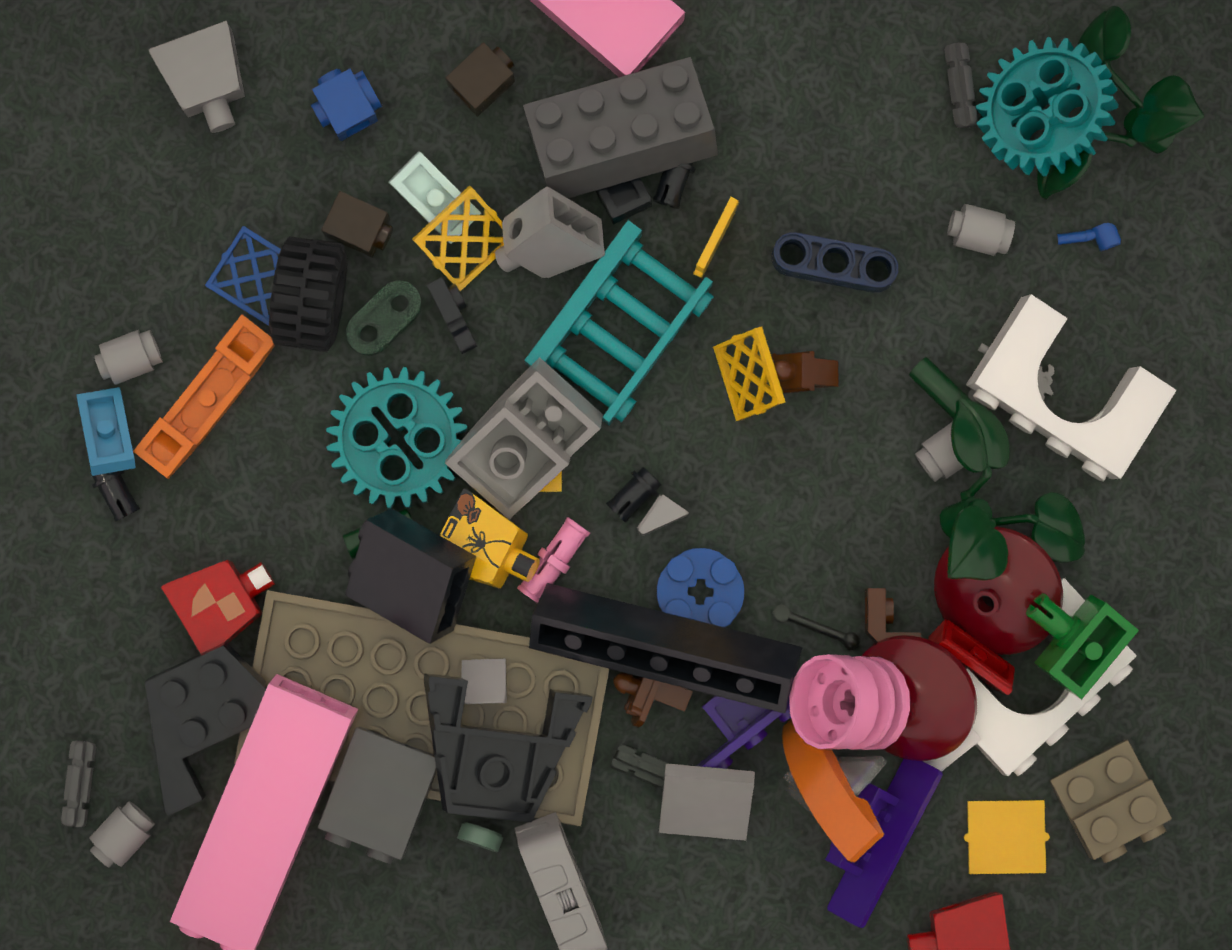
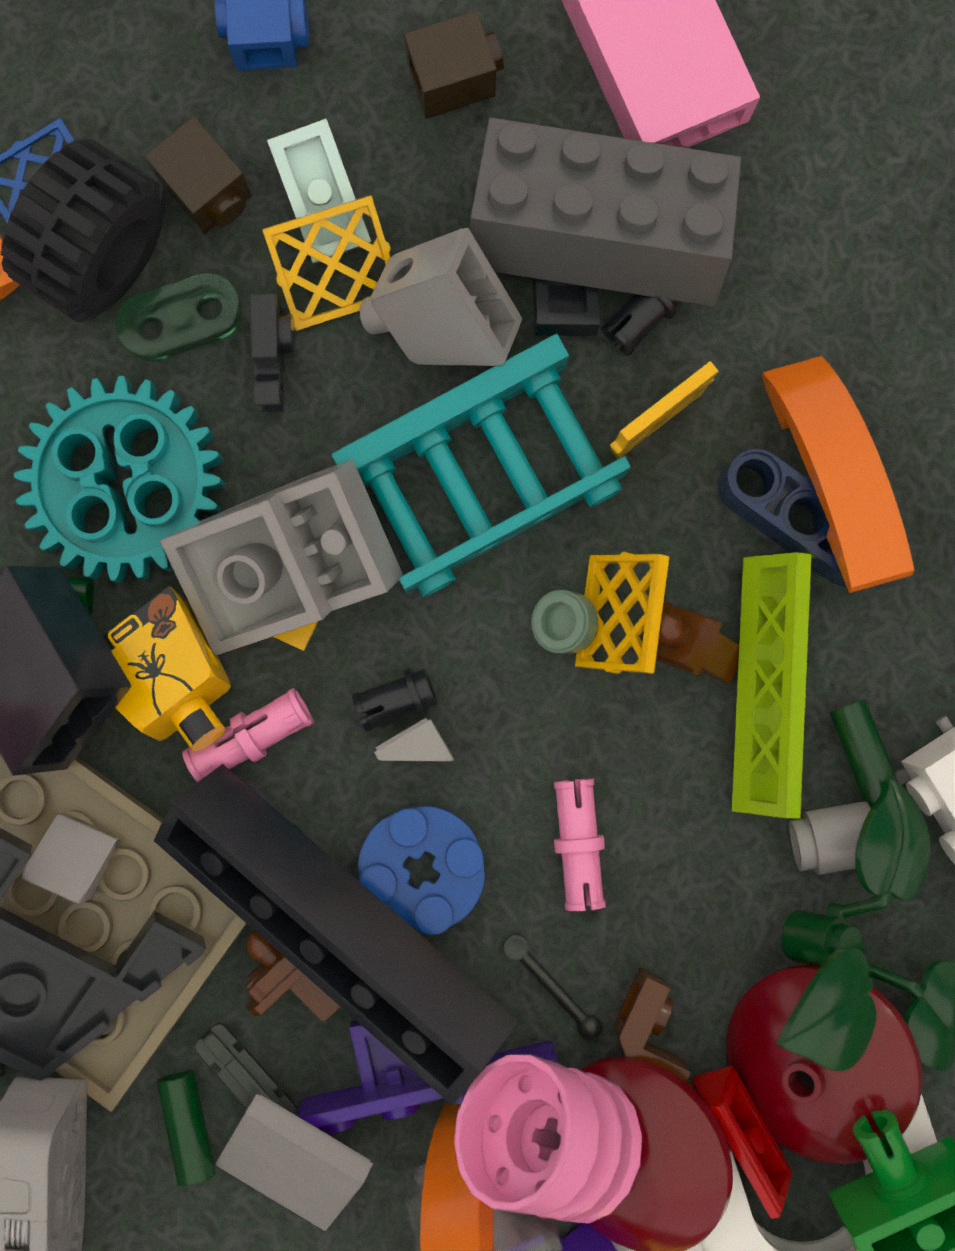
camera: 20 degrees right, 0 degrees up
none -> dark green hinge [156,1070,216,1186]
none -> sand green tile [531,590,598,654]
none -> bright pink pin [553,778,606,911]
none -> lime fence [732,552,812,819]
none -> orange slope [762,356,915,593]

